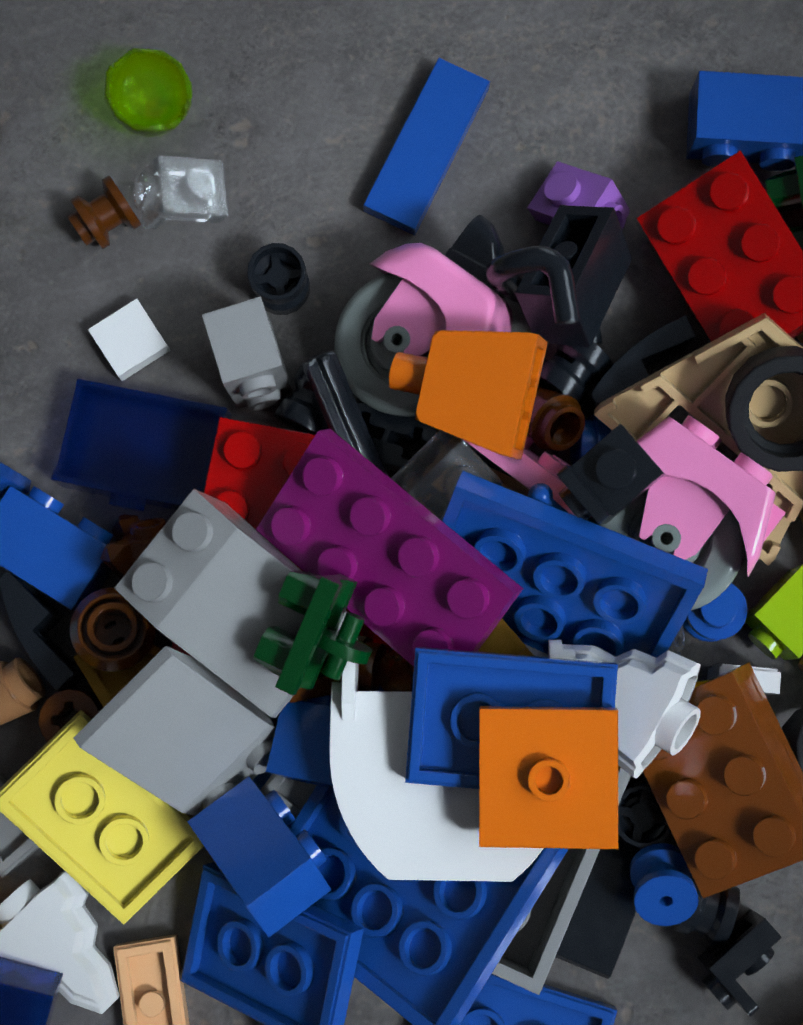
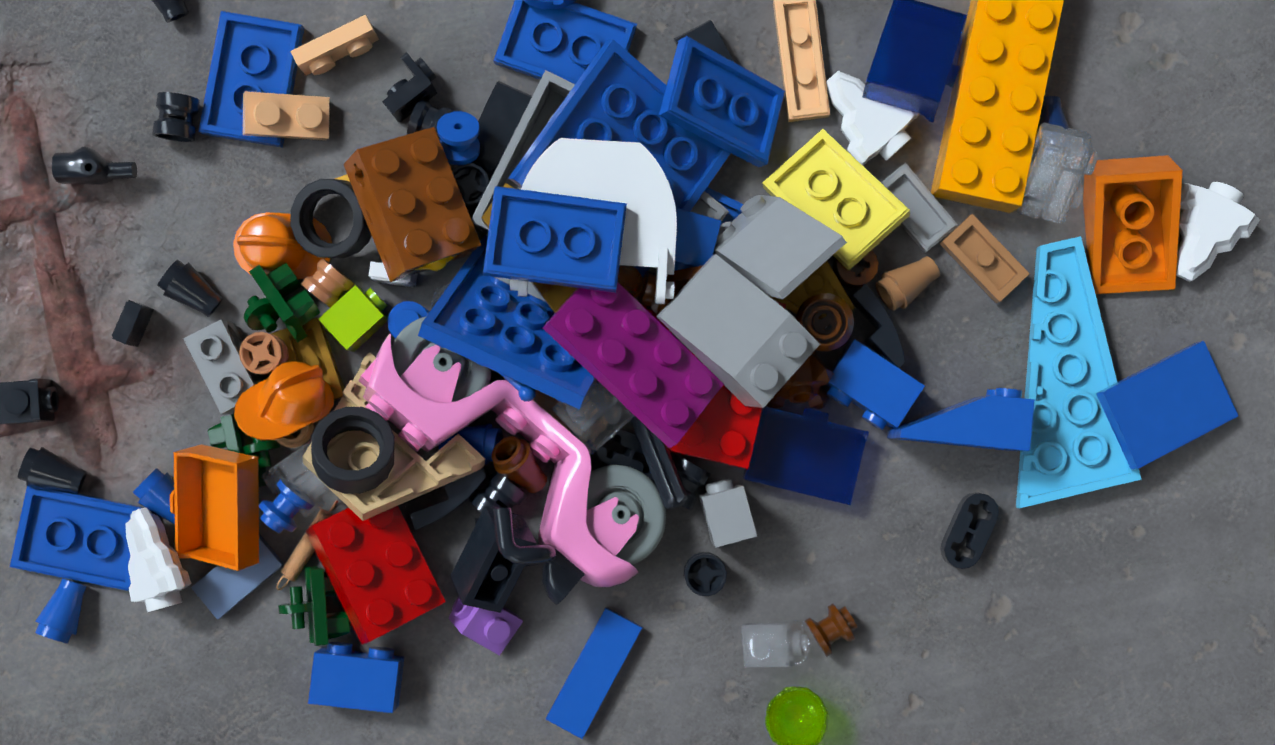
camera: 175 degrees right, 5 degrees up
white tile [88,299,171,381] -> none
blue brick [187,776,331,938] -> none
dark green hips [253,570,373,696] -> none
orange torso [389,330,548,460] -> none
orange plate [479,706,618,849] -> none
black bracket [557,424,665,524] -> none
white rock [562,644,701,779] -> none

